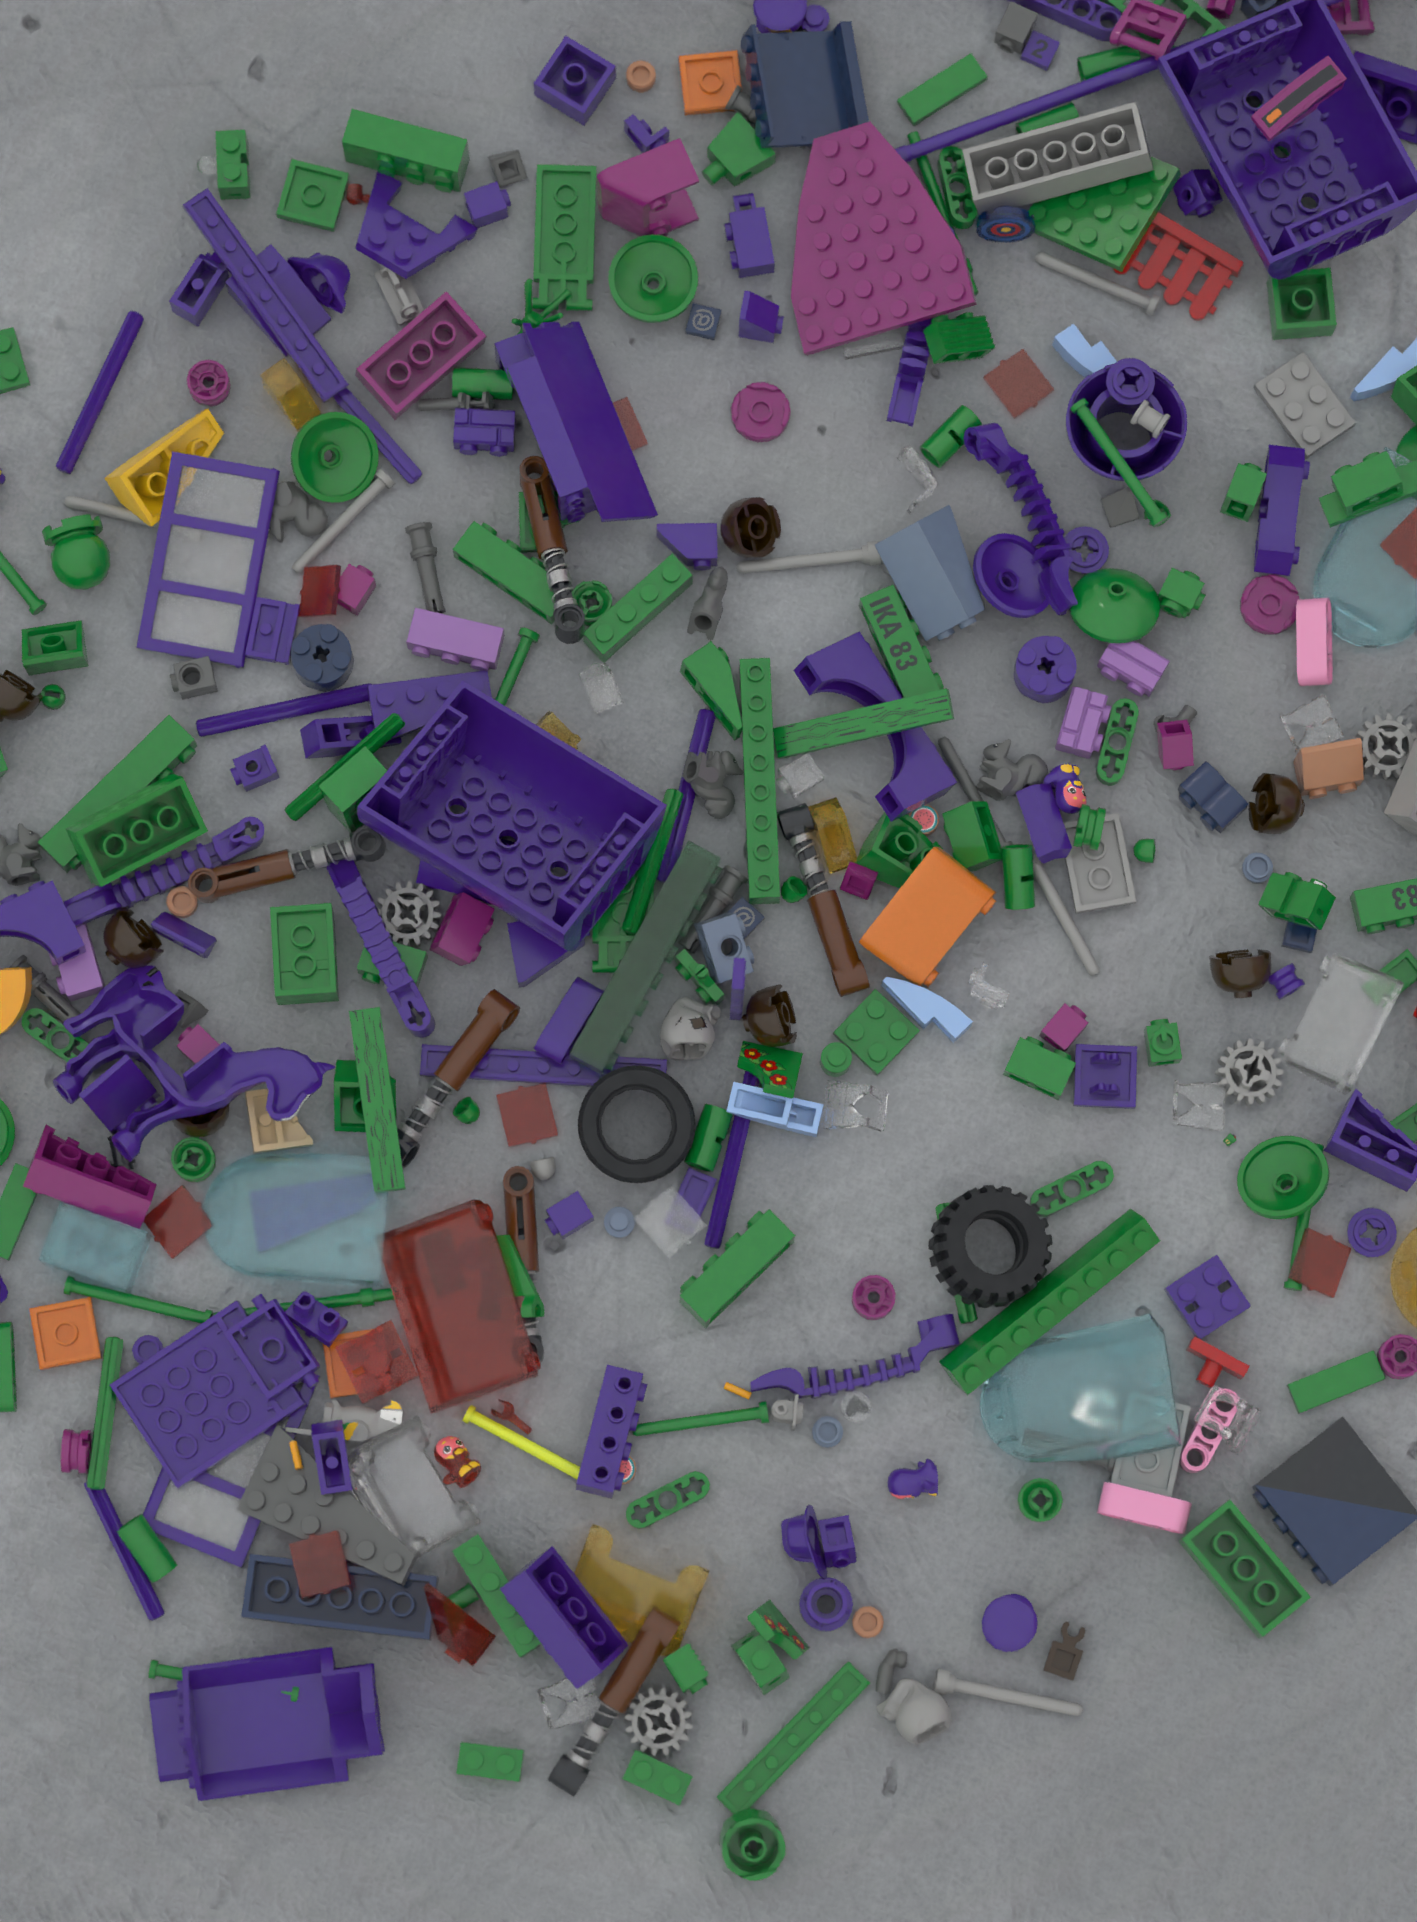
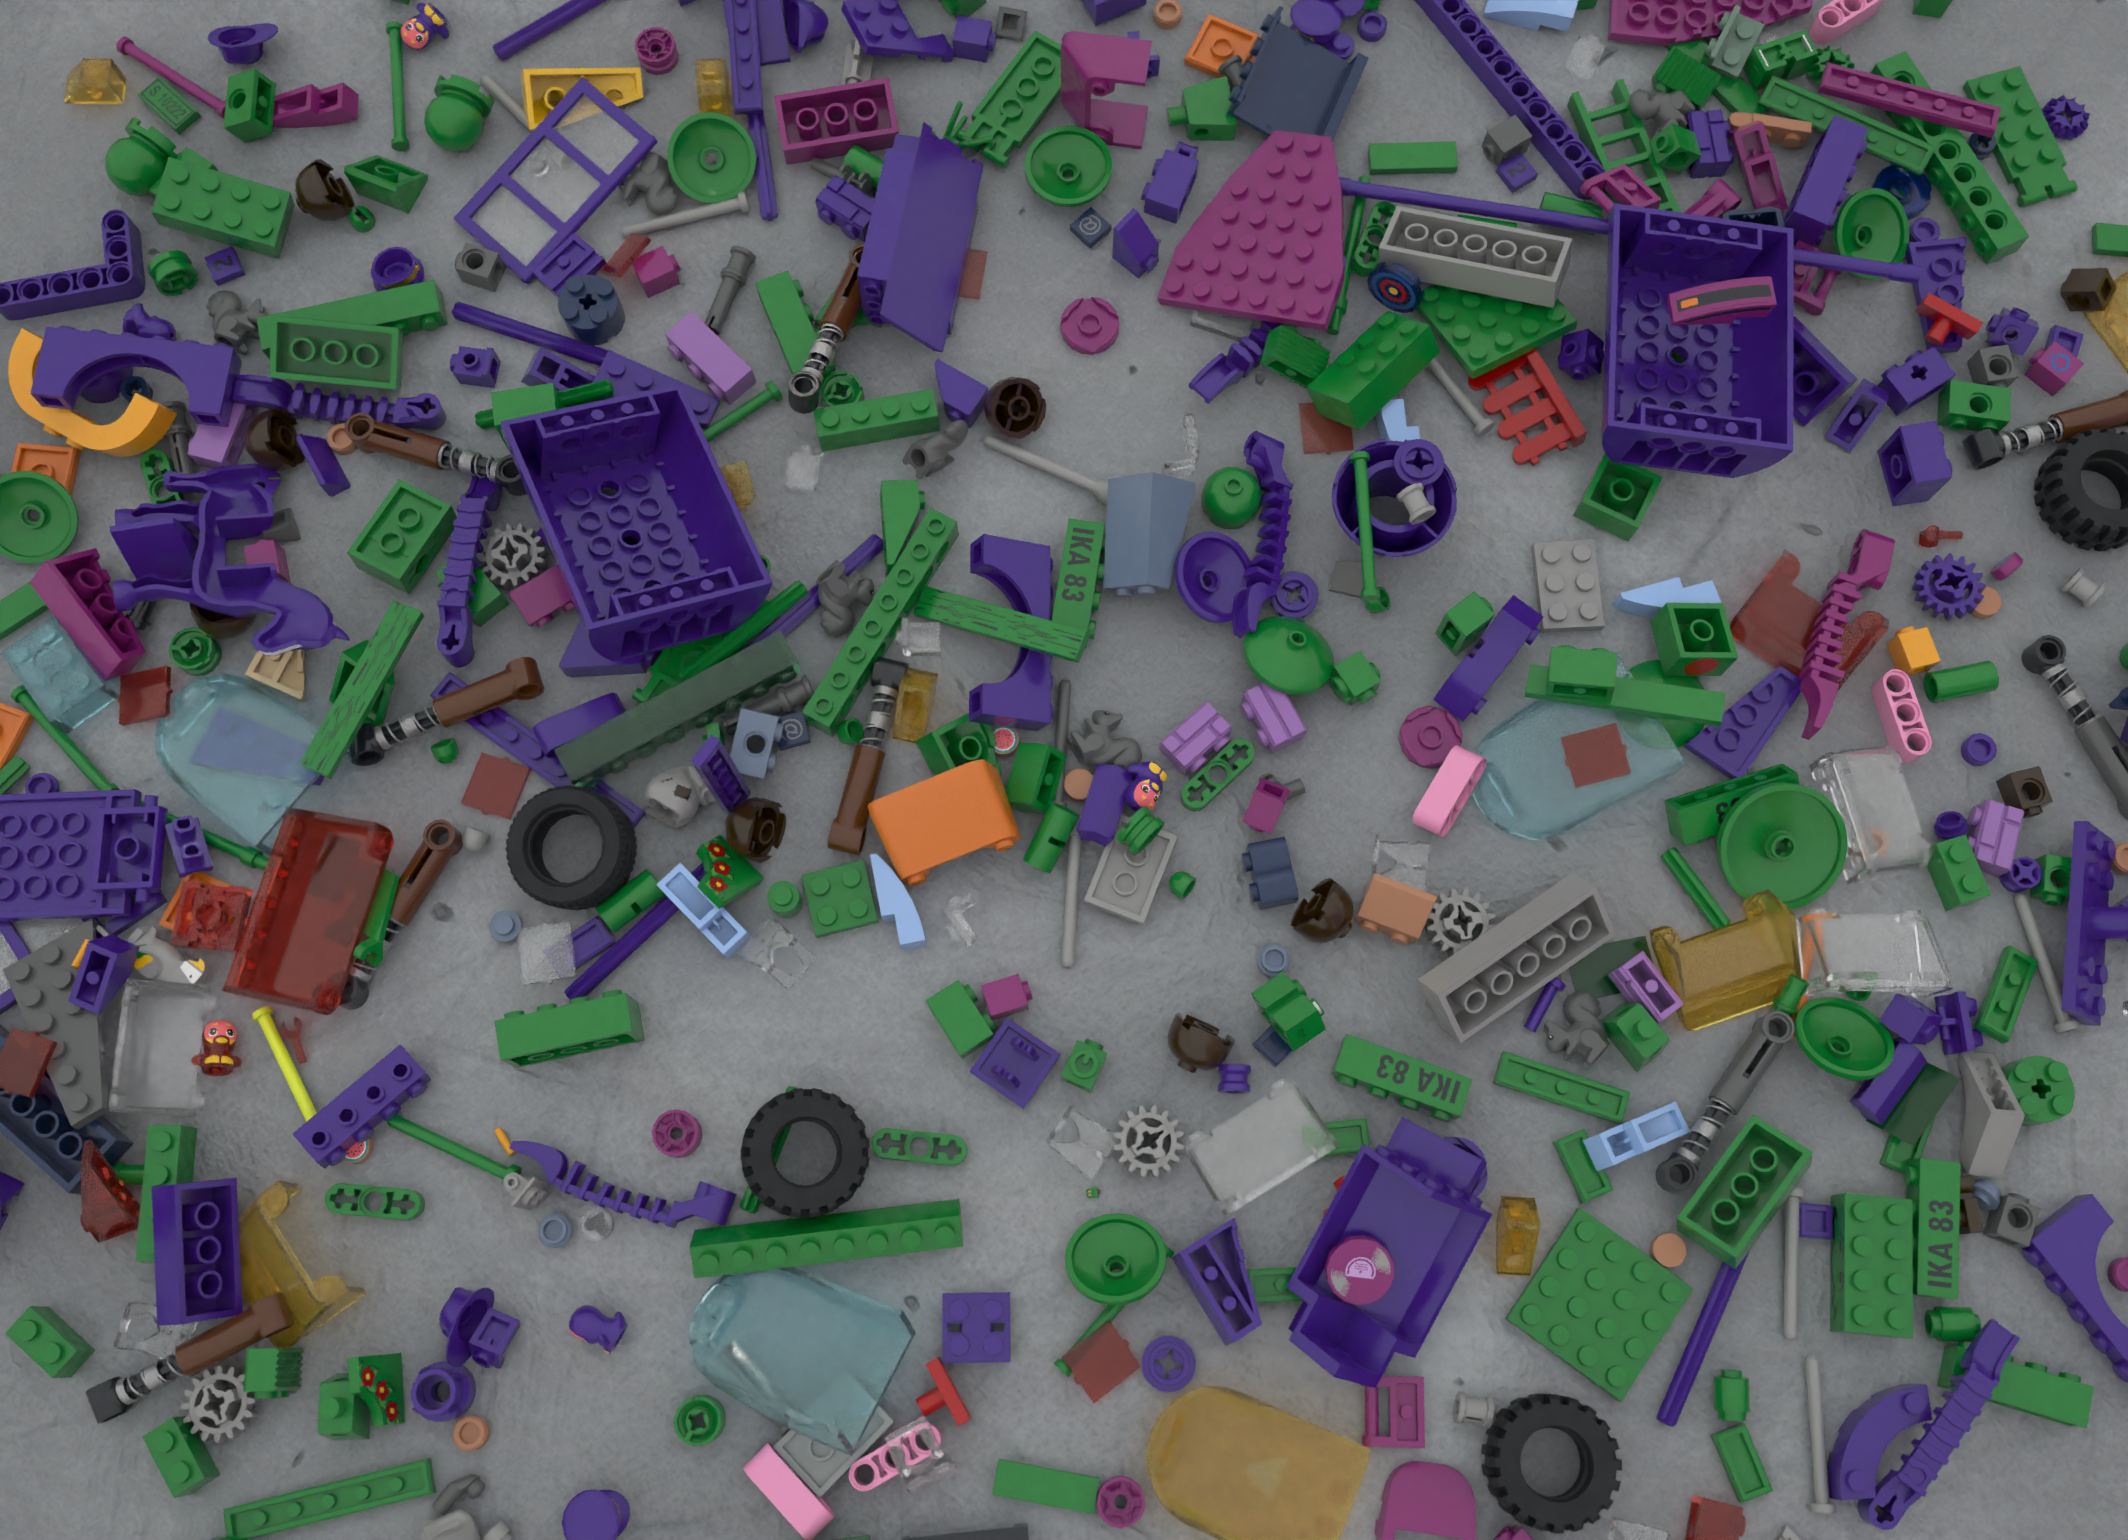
camera: 35 degrees right, 5 degrees down
dark purple brick [544,1191,594,1240] -> none
magenta tile [840,861,878,900] -> none
green pin [919,405,982,468] -> none
dark purple brick [1013,636,1077,703] -> none
none -> dark purple piece [370,247,424,292]
none -> nougat tile [1064,769,1094,802]
none -> green cylinder [1201,467,1261,529]
none -> green brick [1306,310,1440,430]

